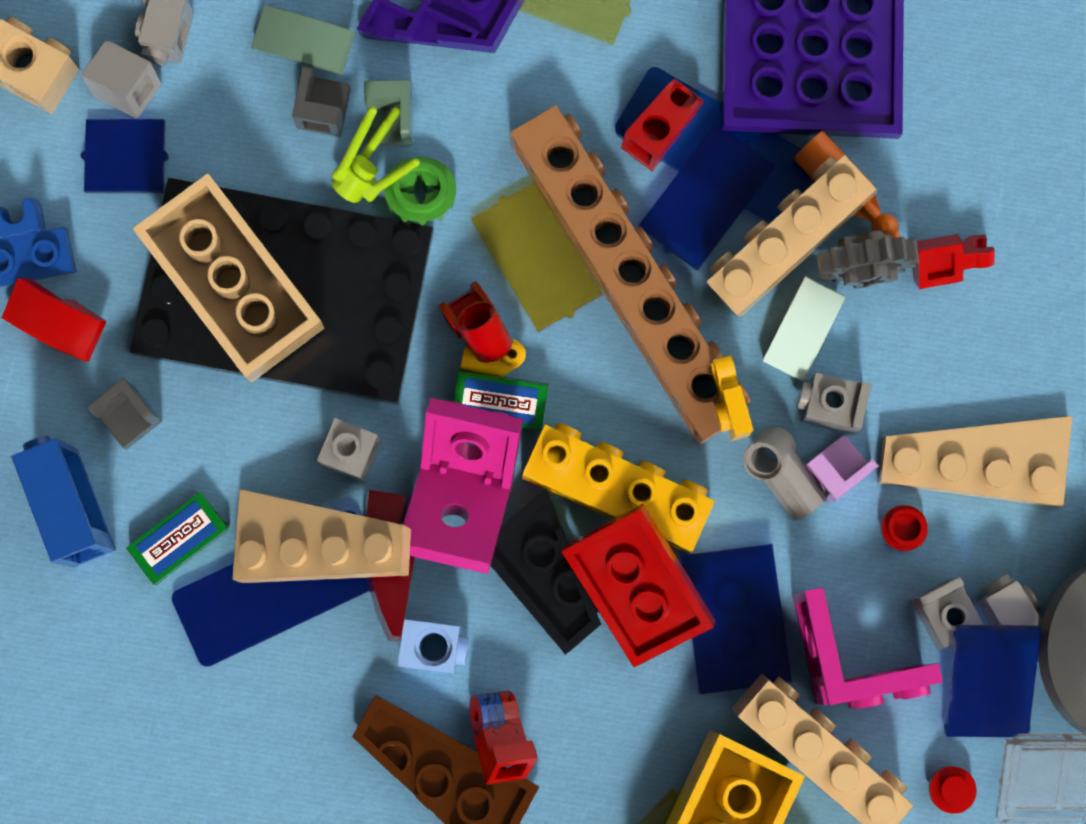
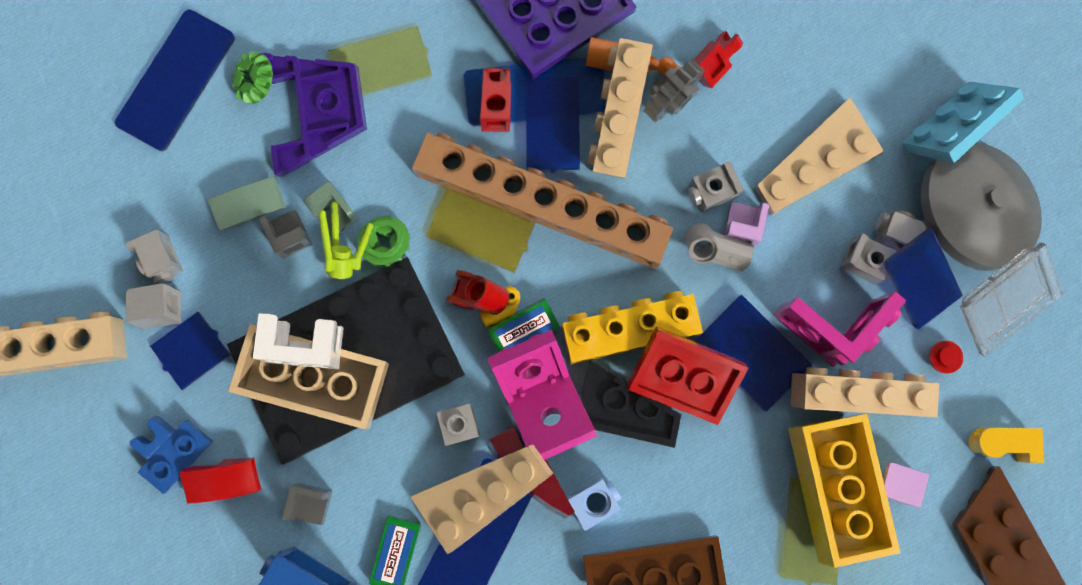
camera: 40 degrees left, 0 degrees up
red leg [469,690,538,785] -> none
yellow plate [710,355,754,441] -> none
light aqua slope [762,276,846,381] -> none
red plate [881,505,928,551] -> none
none -> white panel [253,313,344,370]

